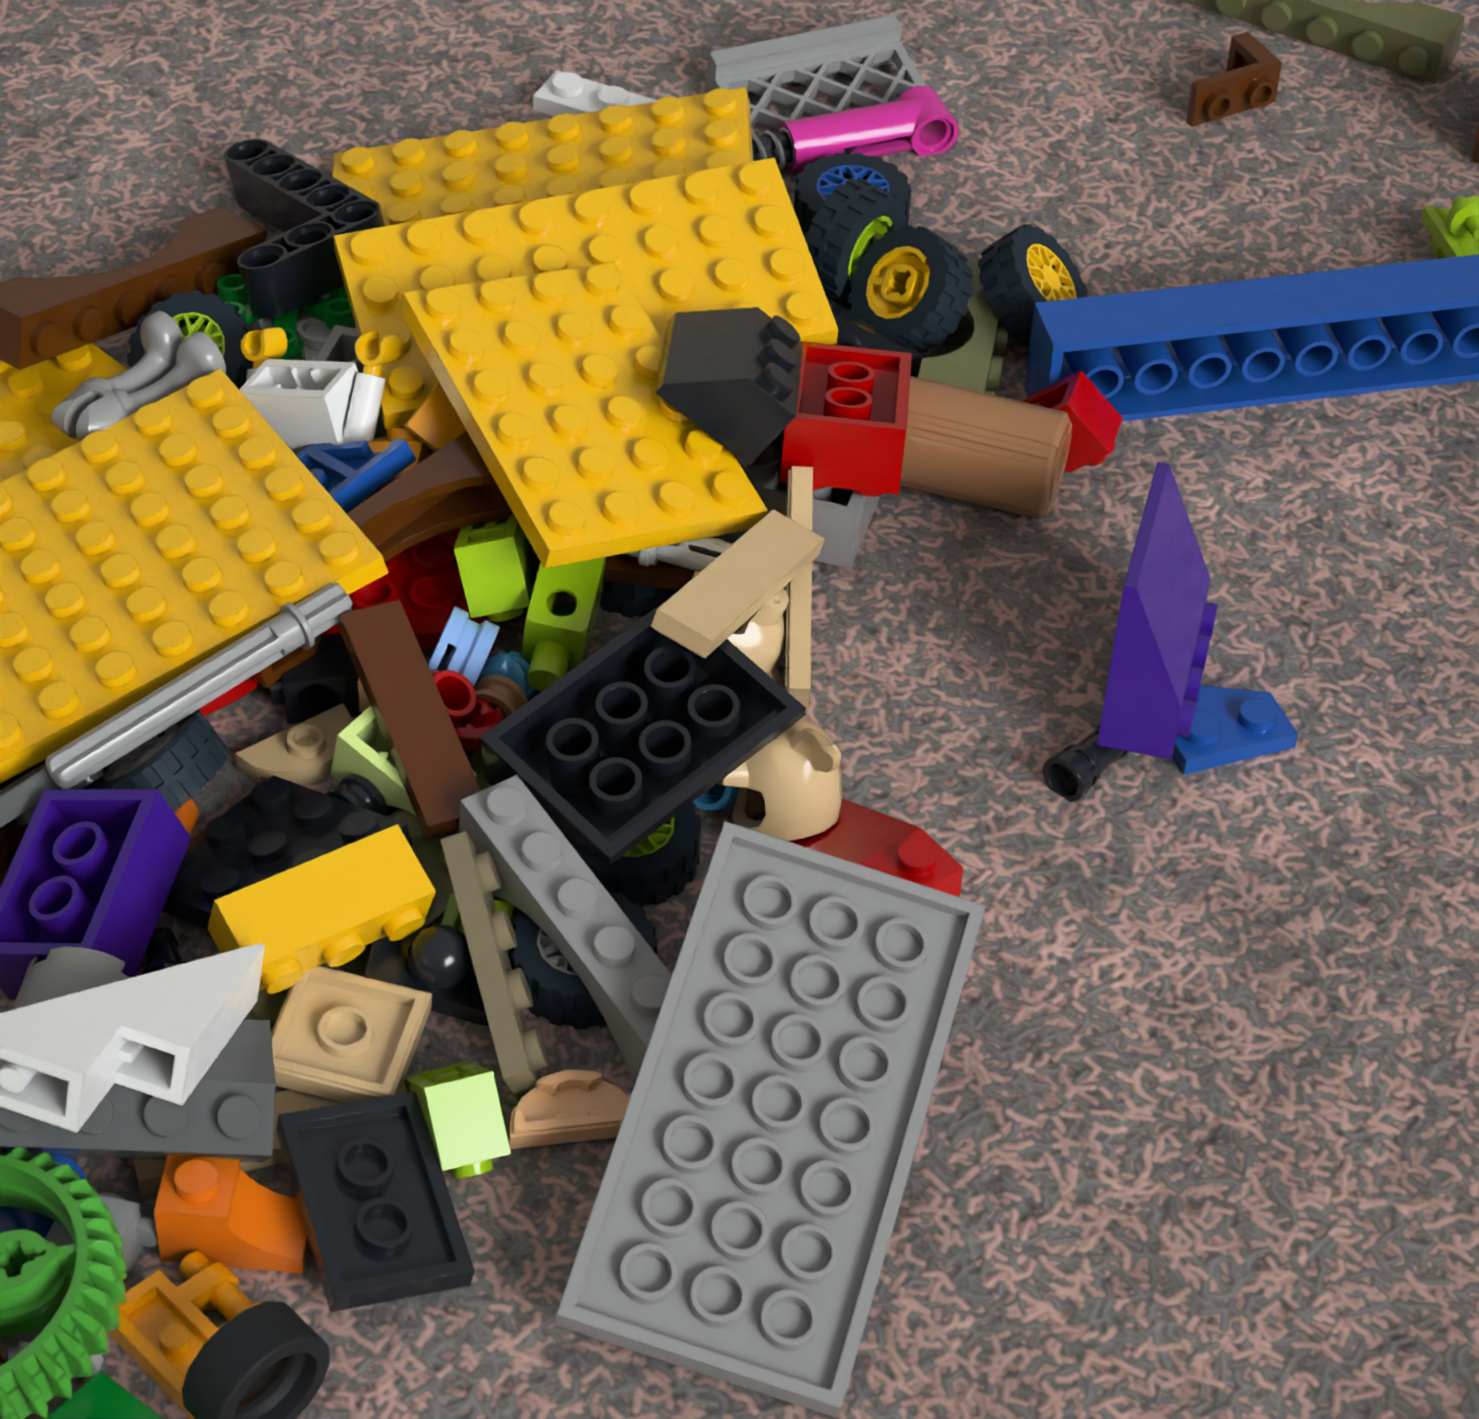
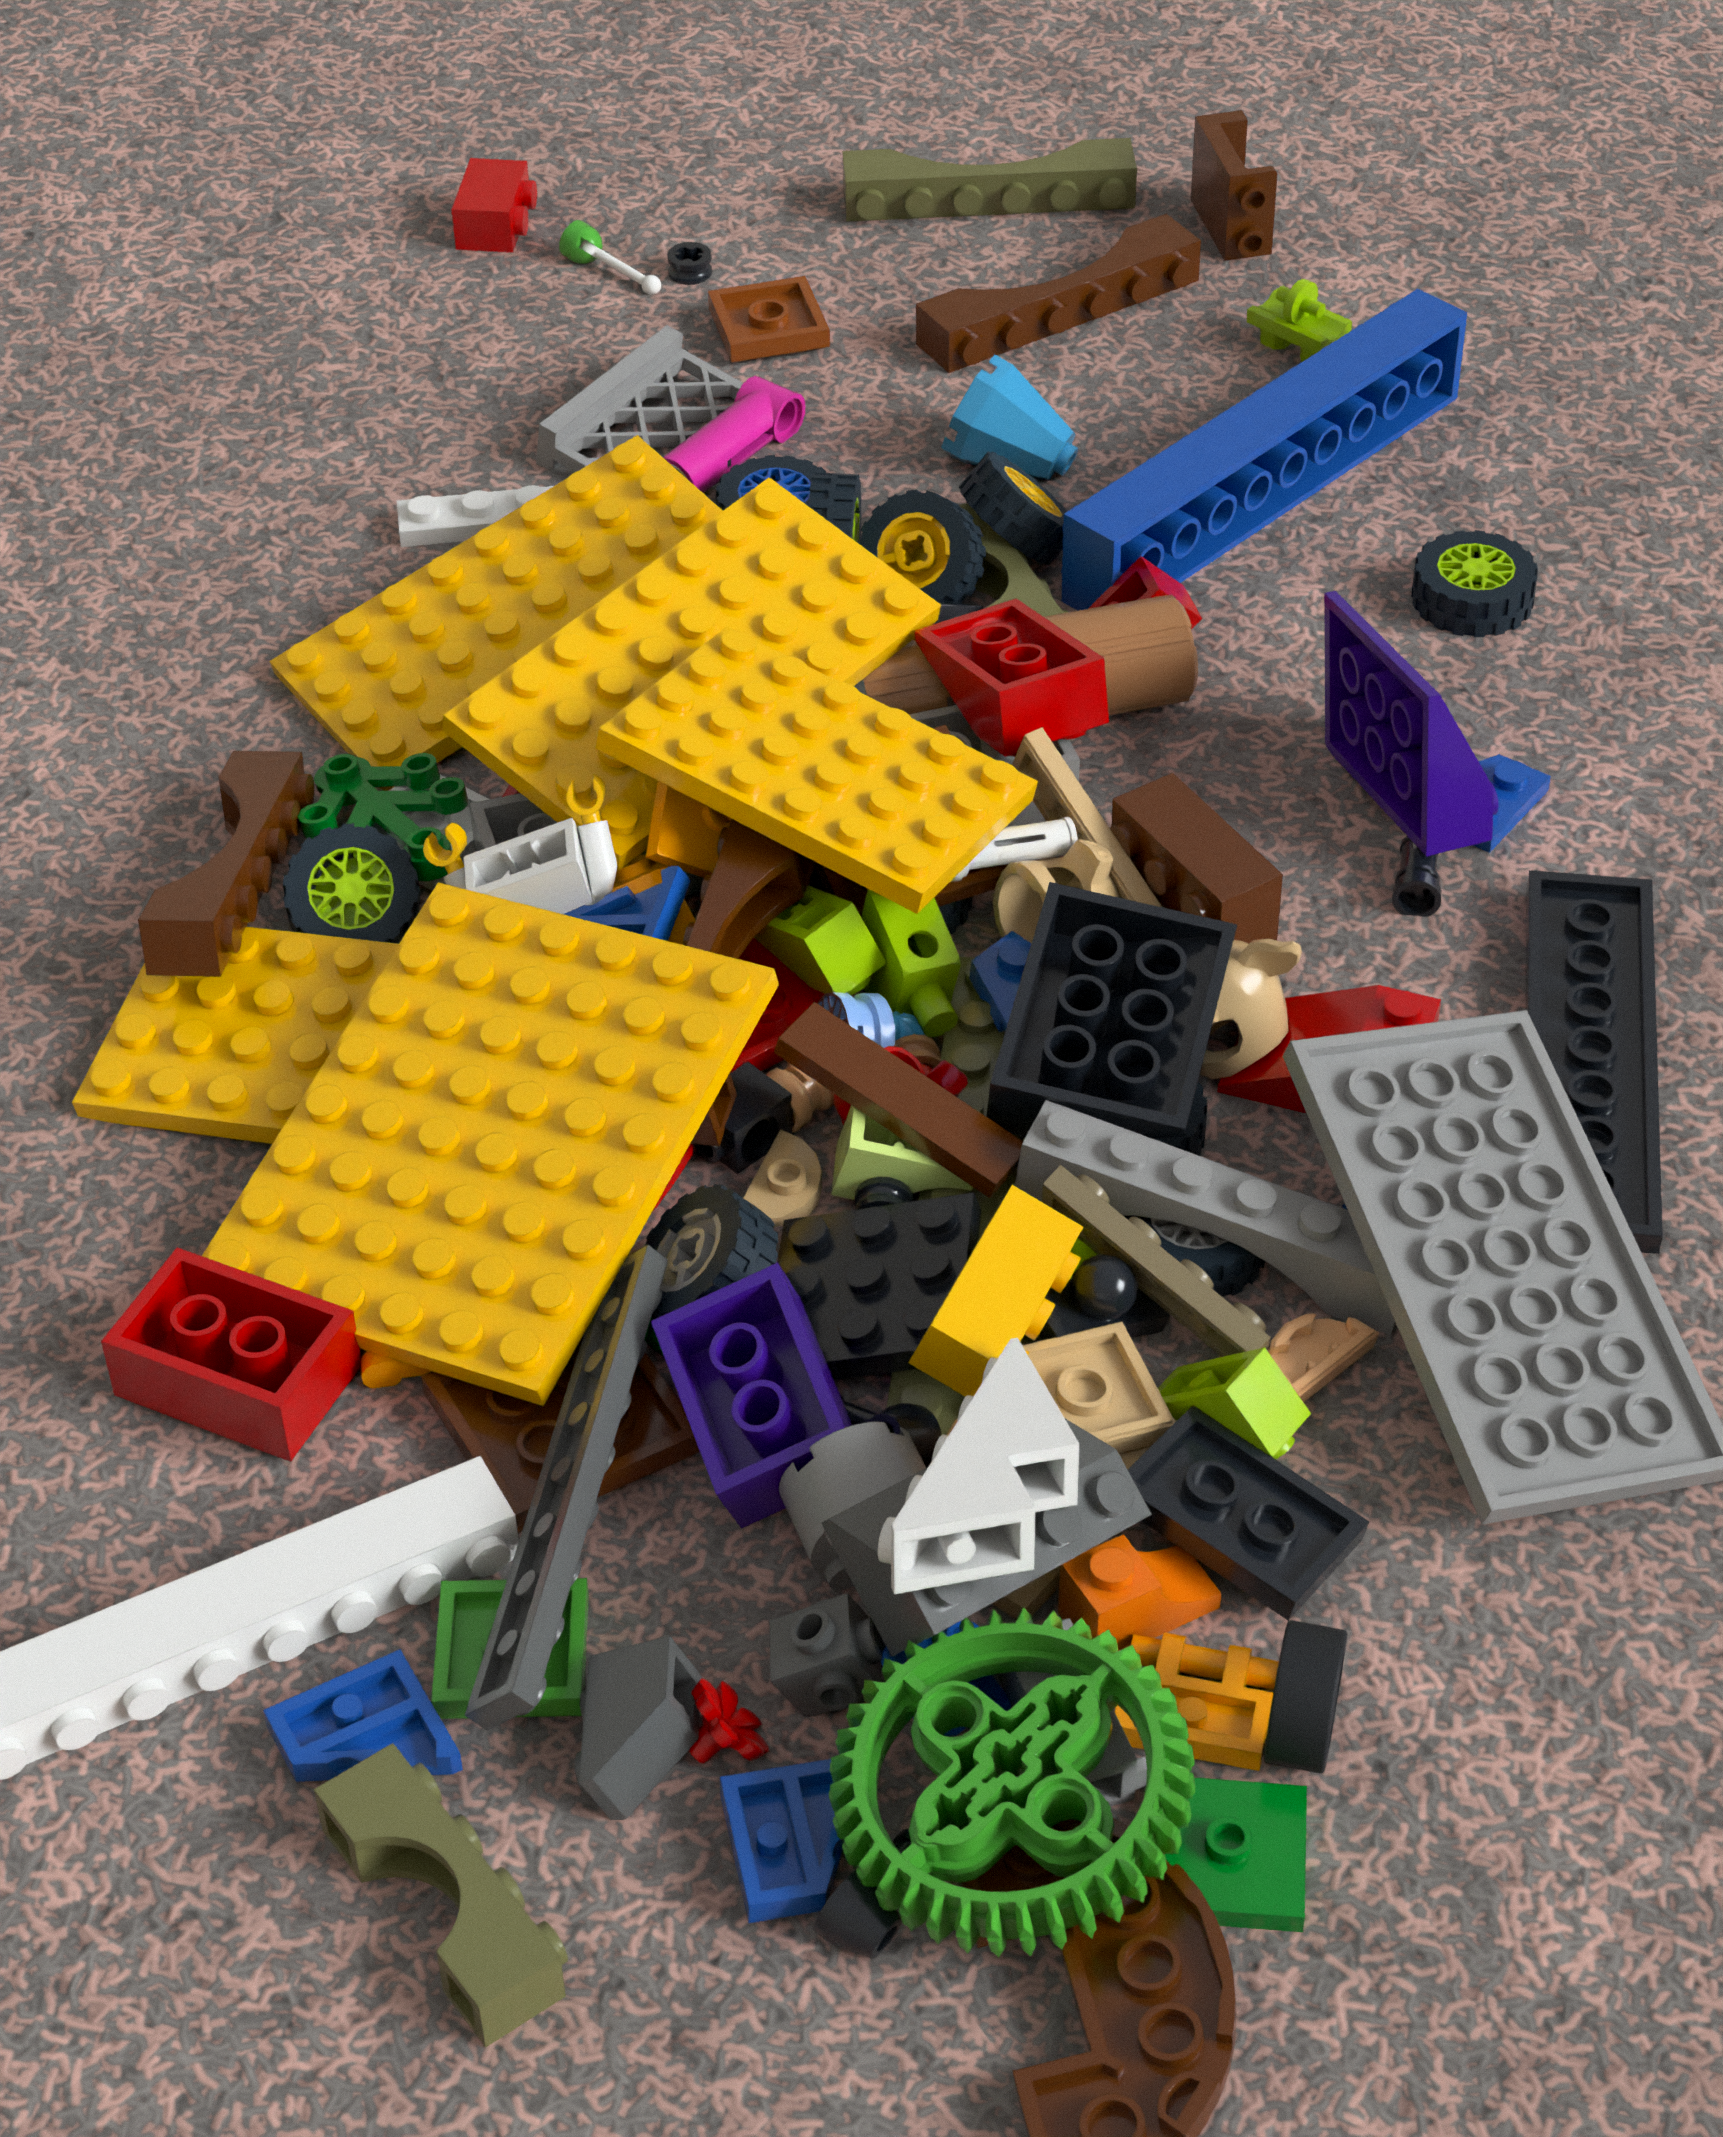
camera: 30 degrees left, 0 degrees up
light grey axle [45,583,353,789] -> none
light grey piece [51,311,226,441] -> none
black beam [224,139,385,318] -> none
tan tile [651,509,825,658] -> none
black slope [655,307,803,466] -> none
reddish brown bracket [1186,32,1282,127] -> none
none -> dark orange plate [708,276,830,363]
none -> reddish brown arch [916,213,1201,373]
none -> dark azure cone [941,355,1079,480]
none -> reddish brown brick [1110,772,1283,944]
none -> black wheel [1411,530,1538,637]
none -> black plate [1526,870,1663,1254]

